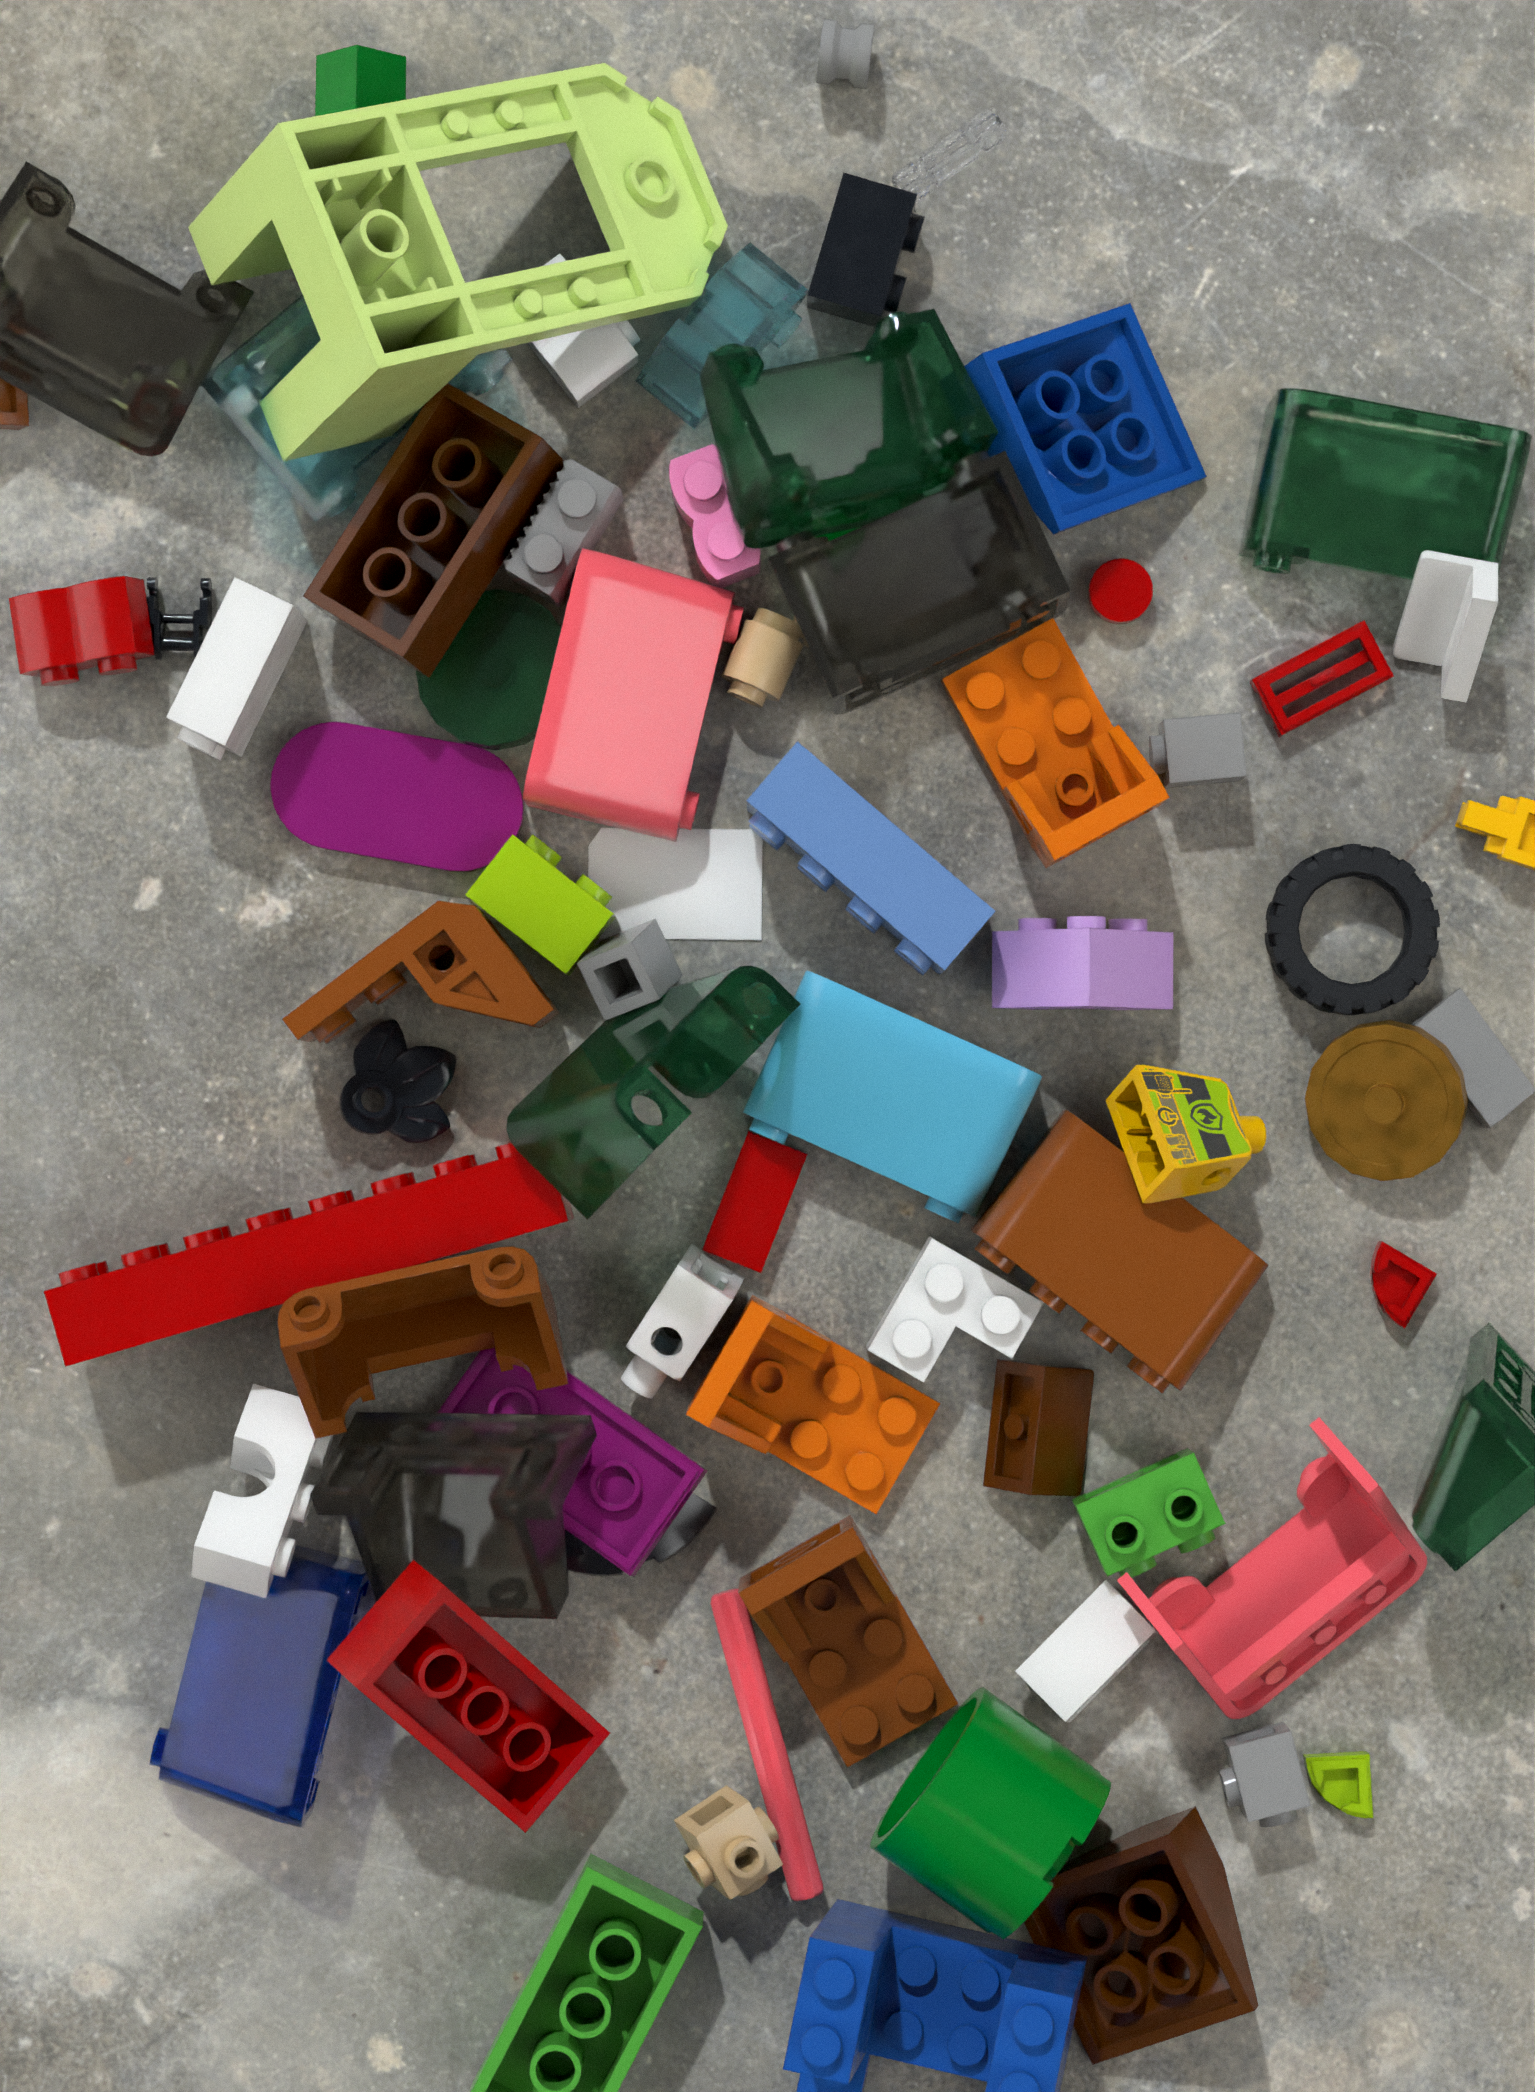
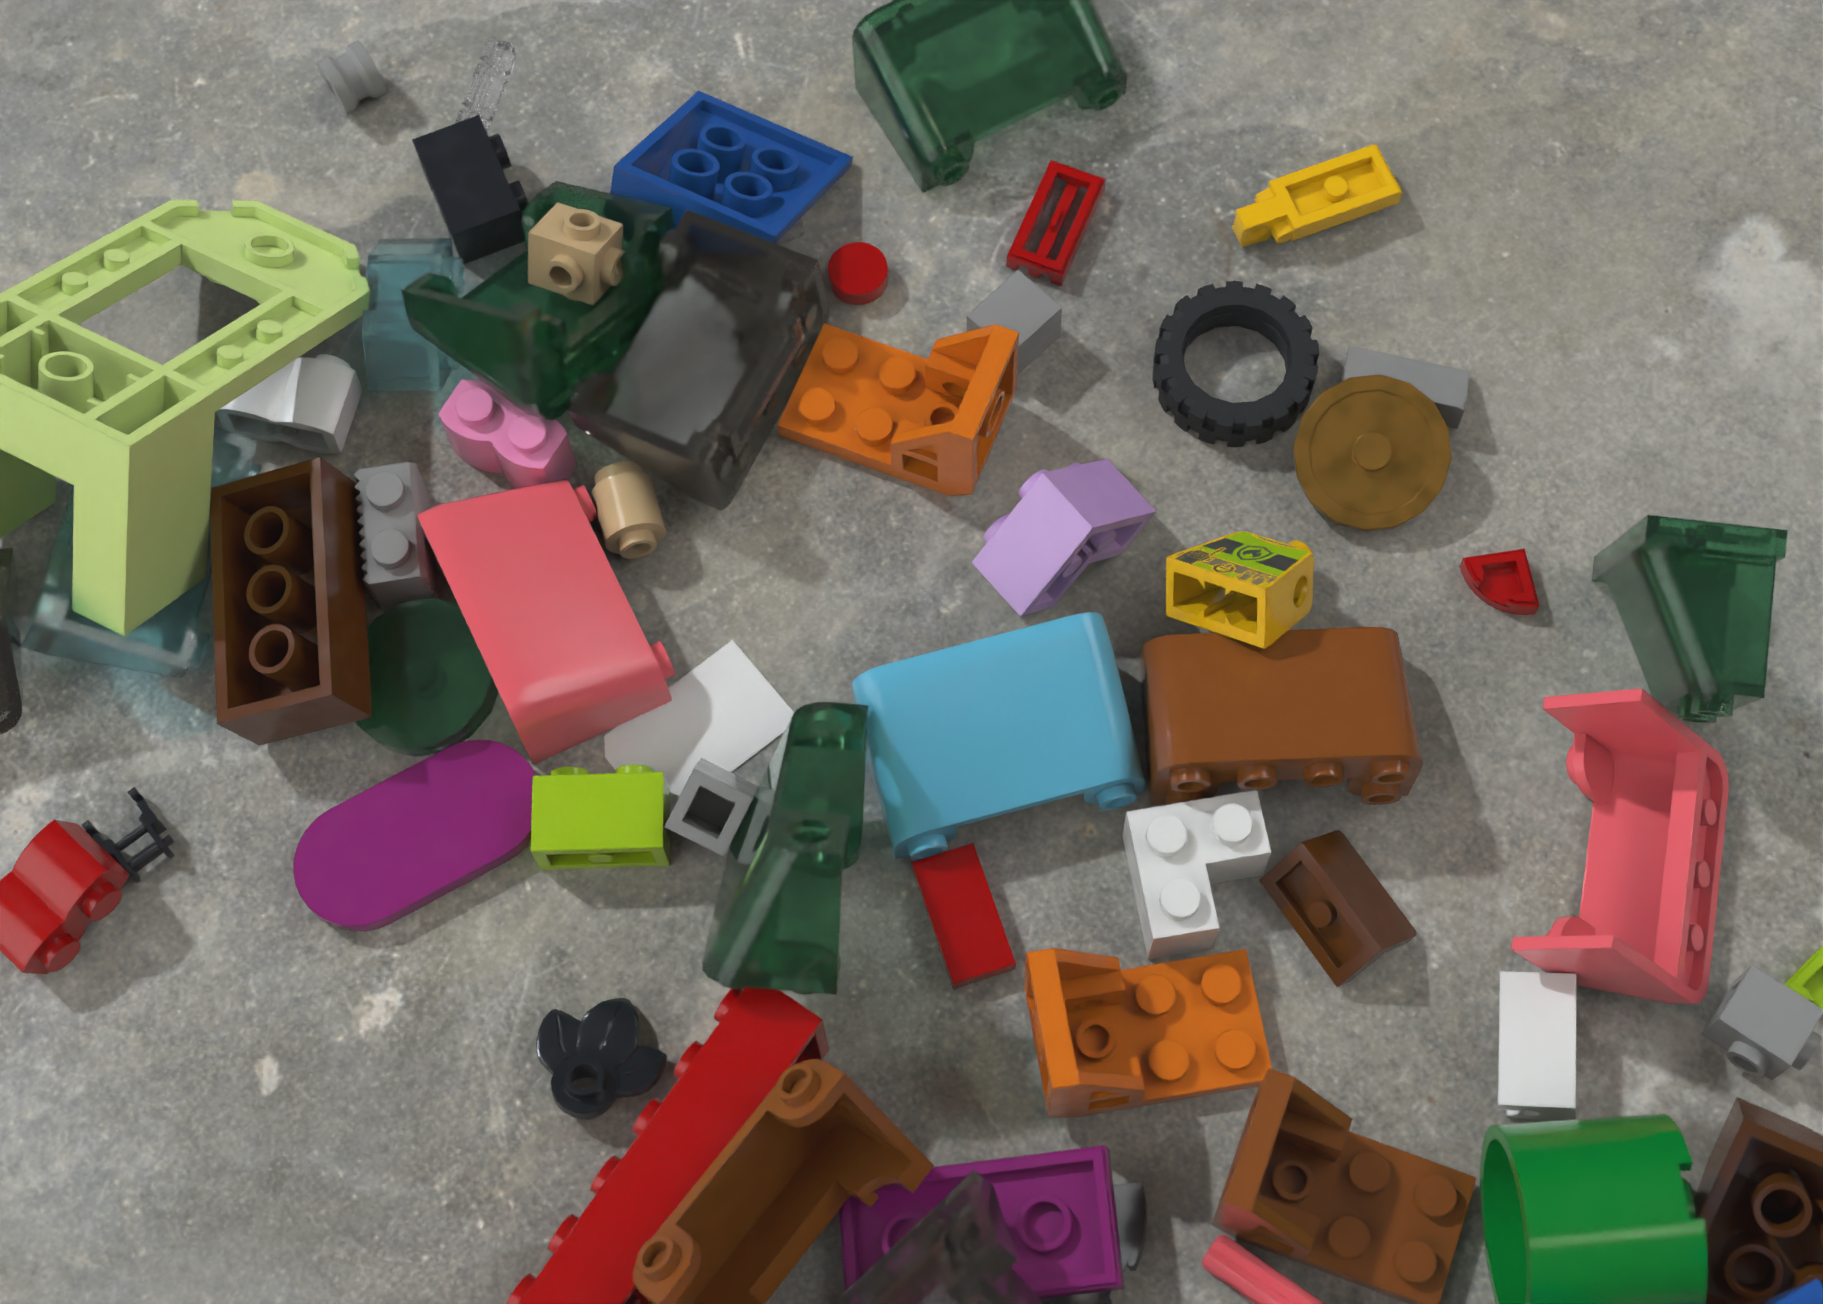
camera: 40 degrees left, 20 degrees down
white brick [166,577,308,760] -> none
dark orange bracket [282,901,560,1044] -> none
white torso [621,1244,745,1399] -> none
medium blue brick [746,741,995,975] -> none
bright green brick [1071,1448,1226,1578] -> none
white panel [1393,550,1498,702] -> none
none -> tan brick [528,202,628,305]

